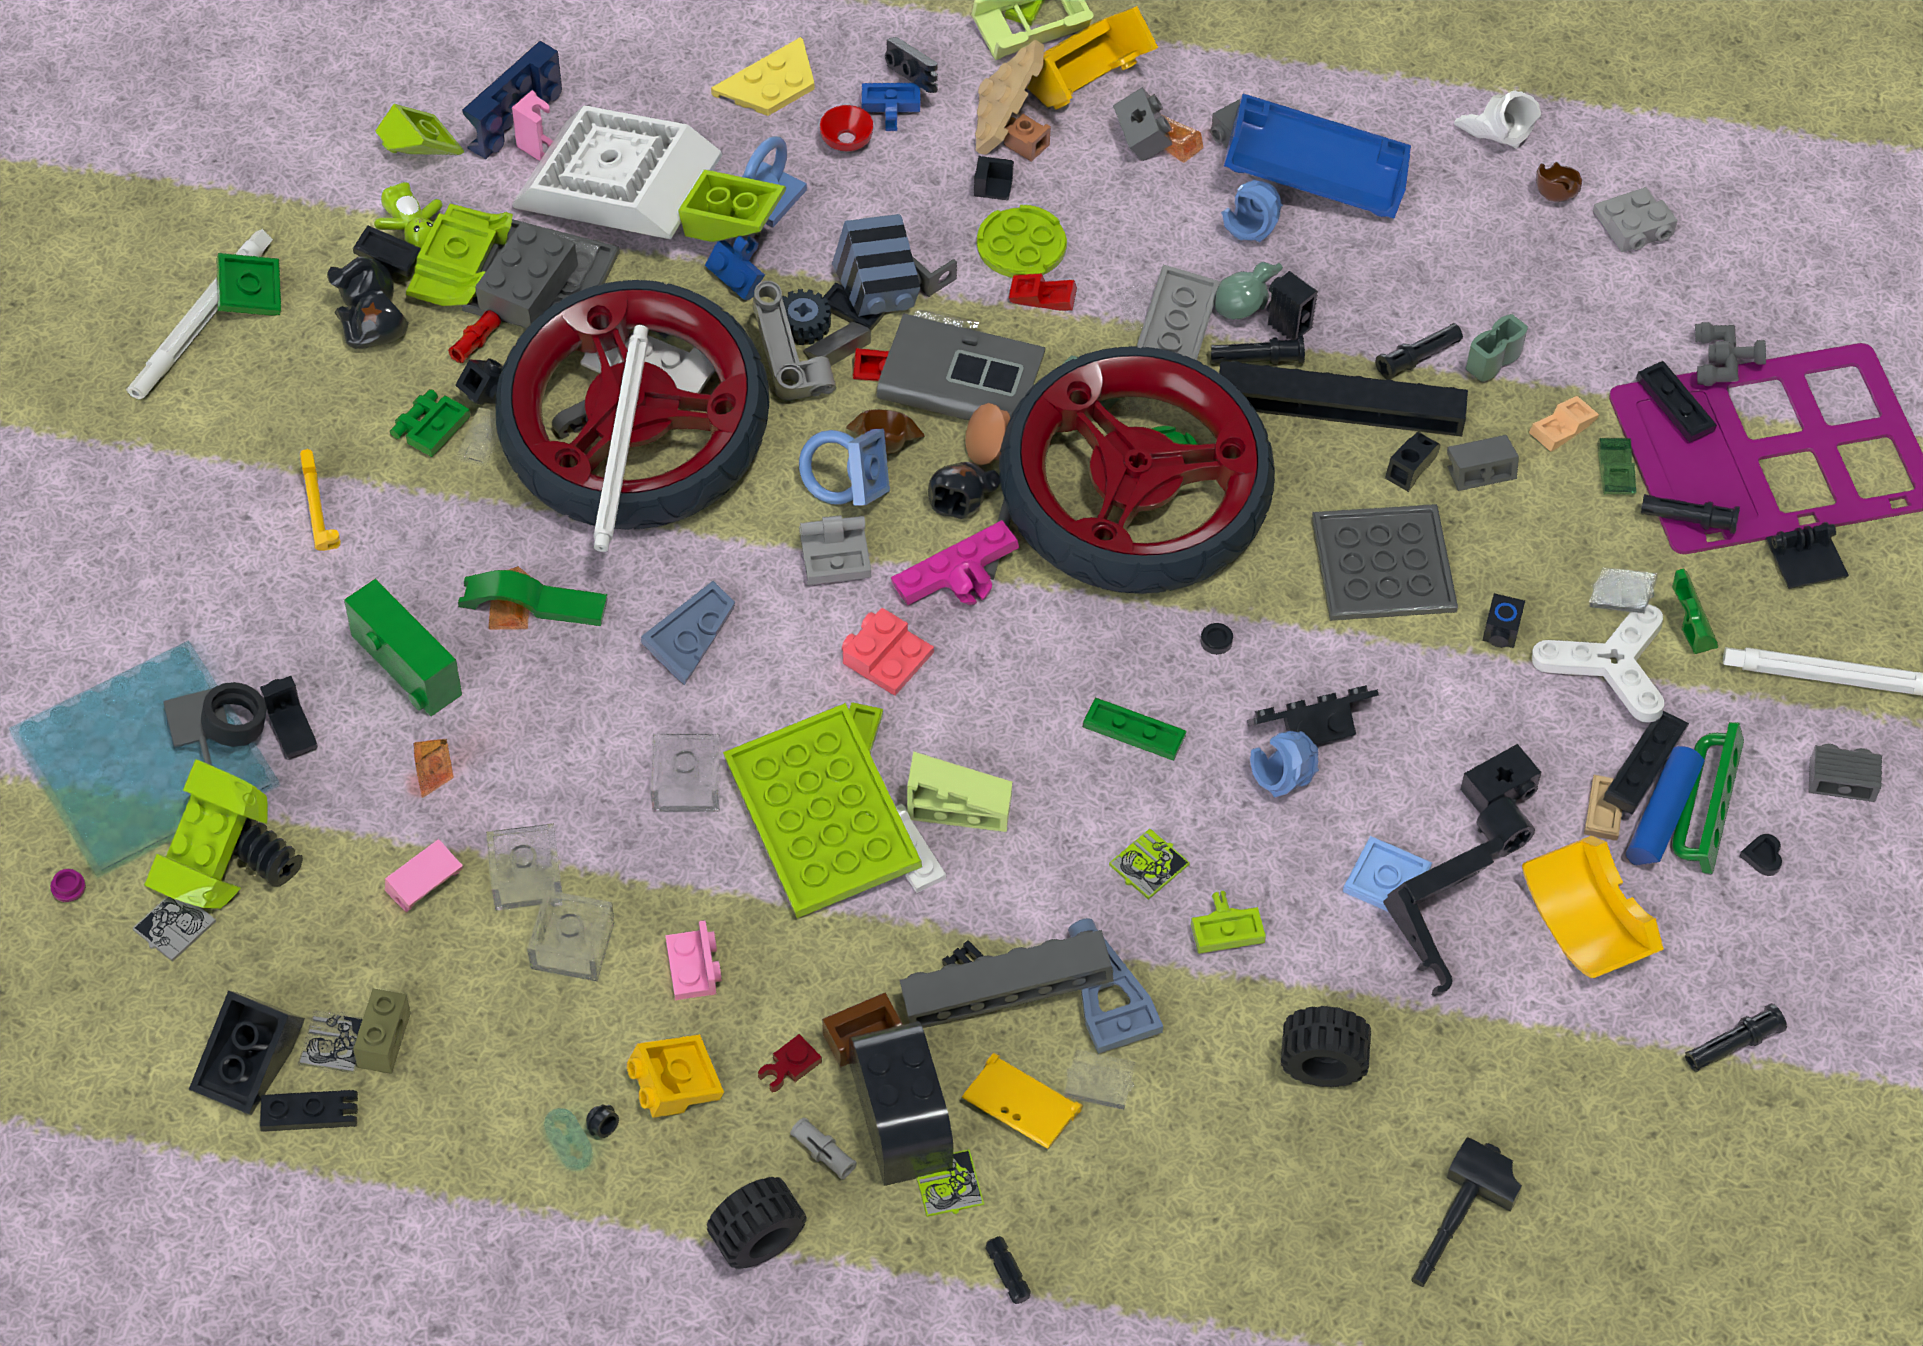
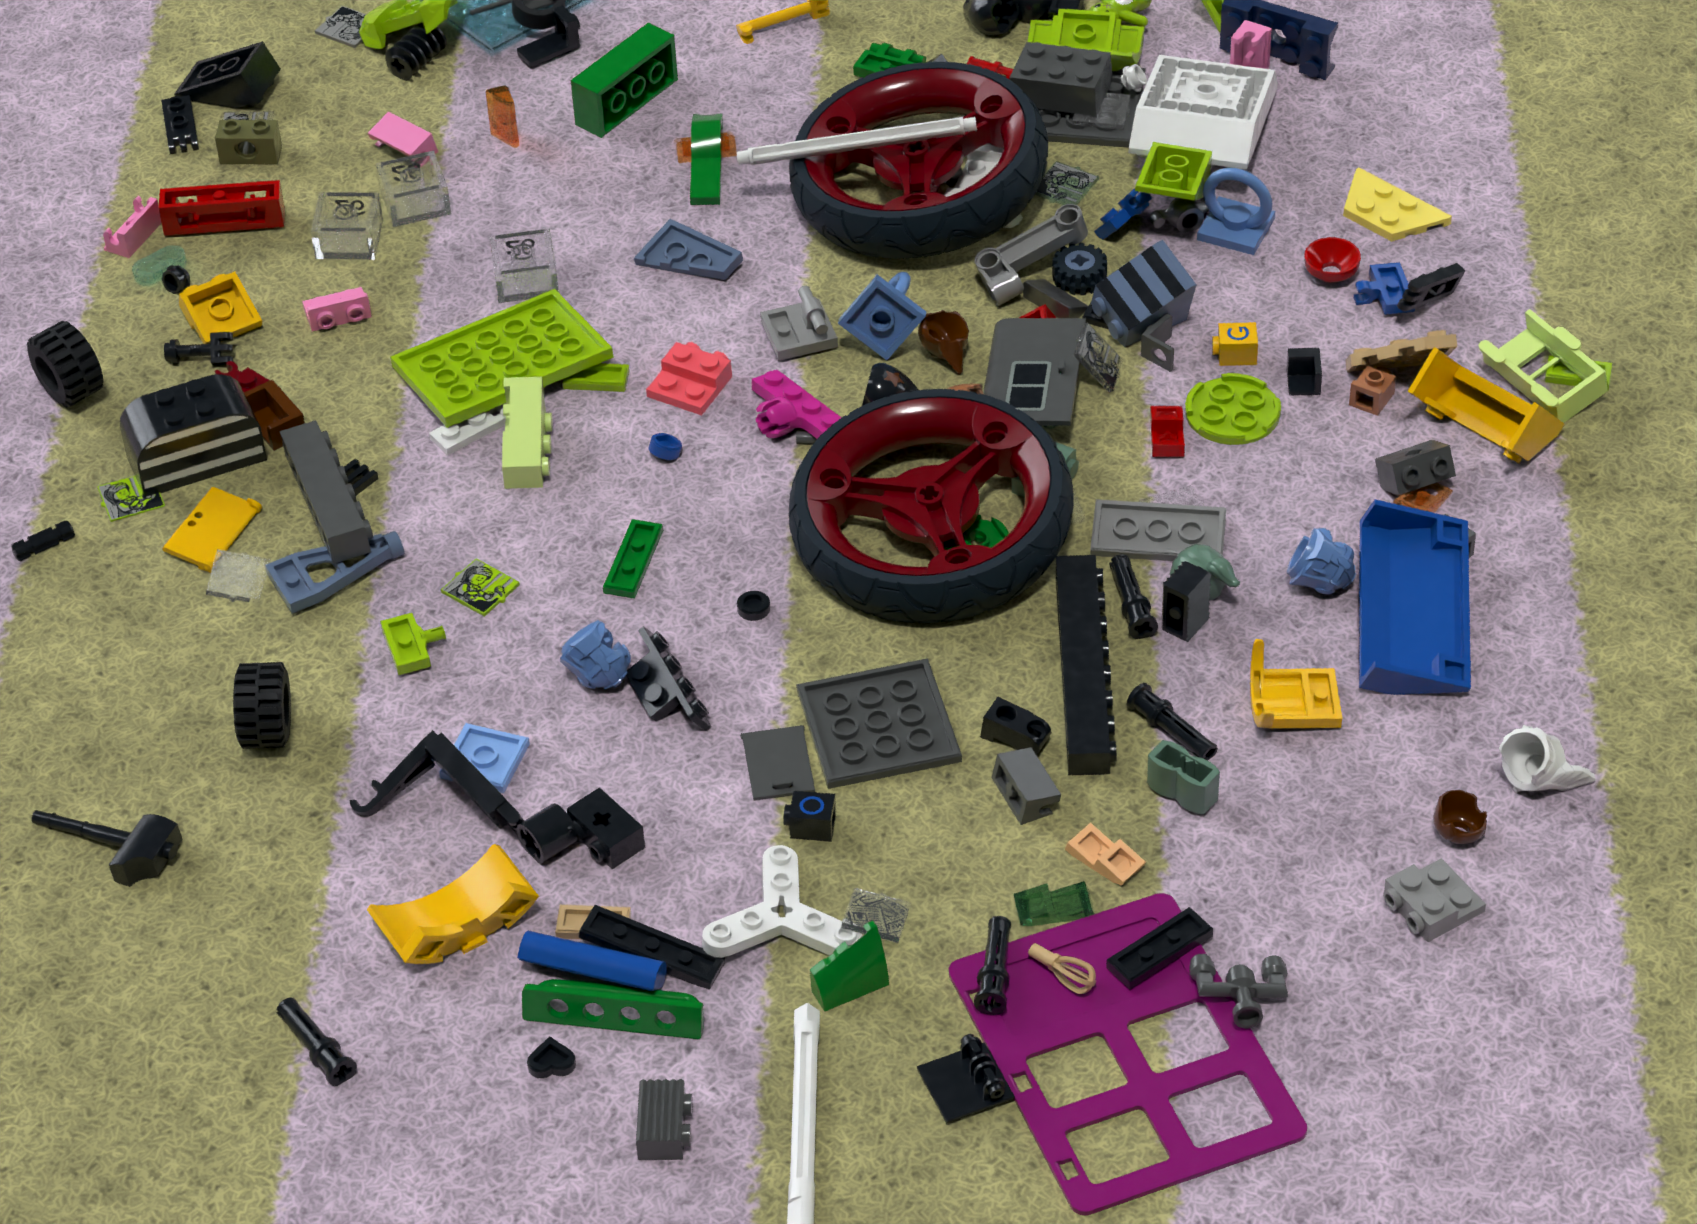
camera: 85 degrees right, 10 degrees down
none -> bright pink hinge [103,196,161,258]
none -> red brick [159,180,285,236]
none -> black hinge [164,332,233,365]
none -> blue tile [648,433,682,460]
none -> dark grey container [740,725,815,801]
none -> tan piece [1028,943,1096,994]
none -> white plate [1121,64,1147,92]
none -> yellow brick [1212,322,1258,366]
none -> yellow piece [1250,639,1343,728]

